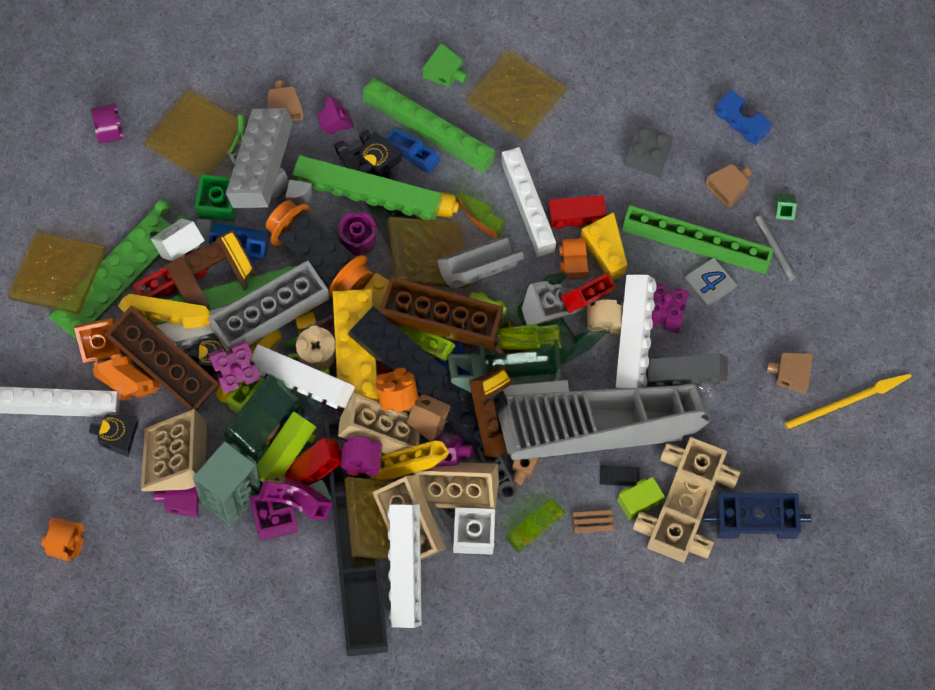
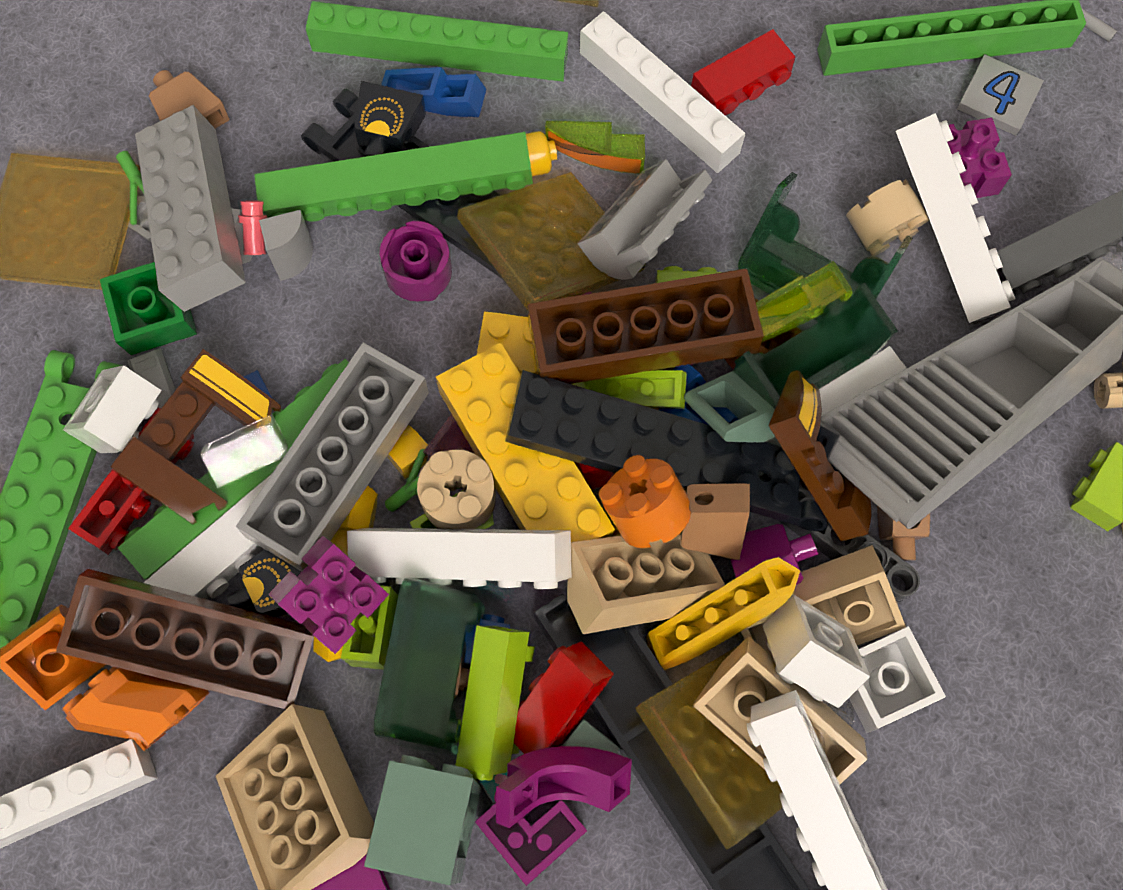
camera: 25 degrees left, 5 degrees up
black torso [89,414,139,457] -> none
yellow brick [118,294,211,328] -> none
blue arch [209,223,270,258] -> none
brick [266,200,373,297] -> none
magenta brick [317,96,354,135] -> none
magenta brick [340,437,383,476] -> none
clear neon green slope [505,499,566,553] -> none
light grey wedge [522,281,586,327] -> none
orange brick [559,238,588,279] -> none
red brick [561,272,616,313] -> none
medium nougat tile [572,510,614,533] -> none
yellow wedge [580,212,628,281] -> none
black tile [600,466,639,486] -> none
none -> clear brick [200,414,289,488]
none -> coral pin [238,200,267,255]
none -> white brick [763,594,870,708]

